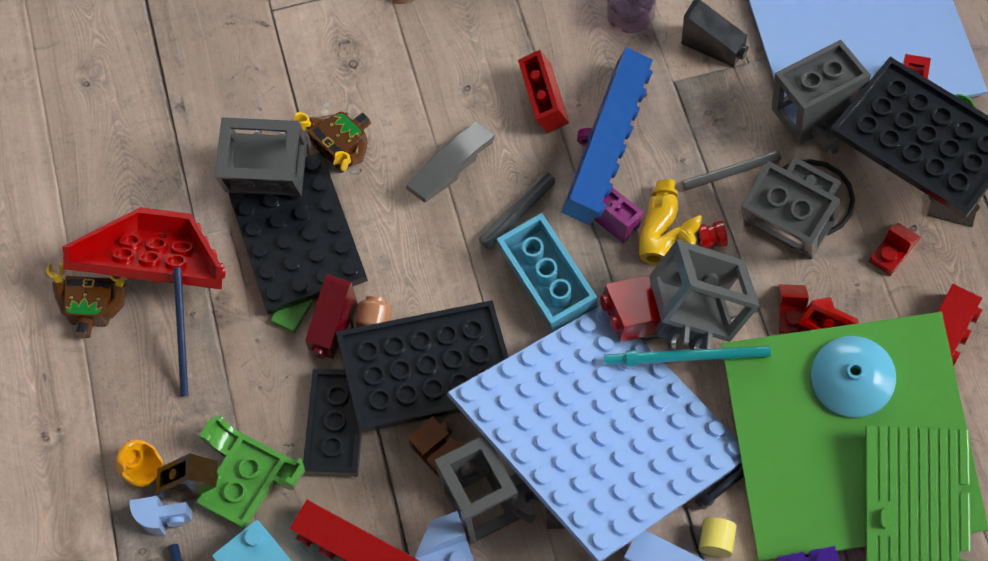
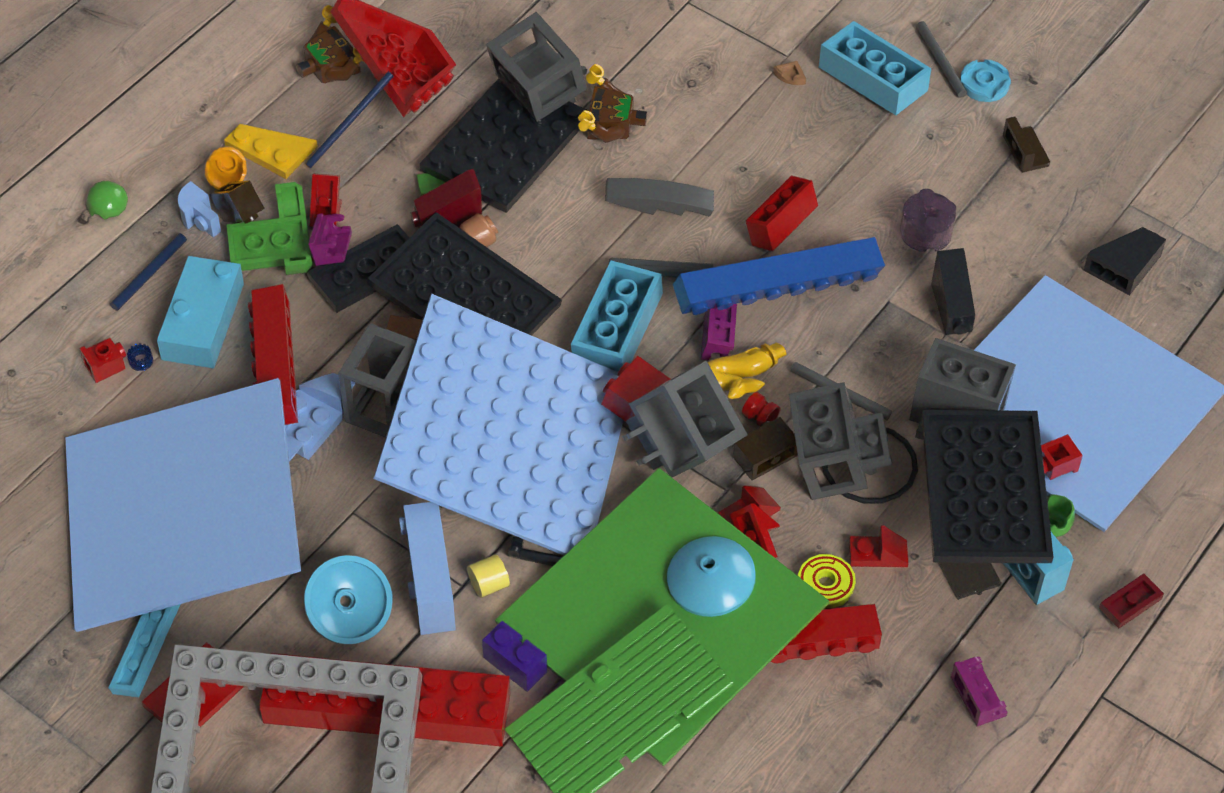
camera: 45 degrees right, 10 degrees down
teal bar [604,346,771,367] -> none
none -> yellow wing [224,124,318,179]
none -> red slope [309,173,342,227]
none -> magenta hinge [309,213,352,266]
none -> dark brown brick [733,417,798,481]
none -> neon yellow tile [798,554,856,608]

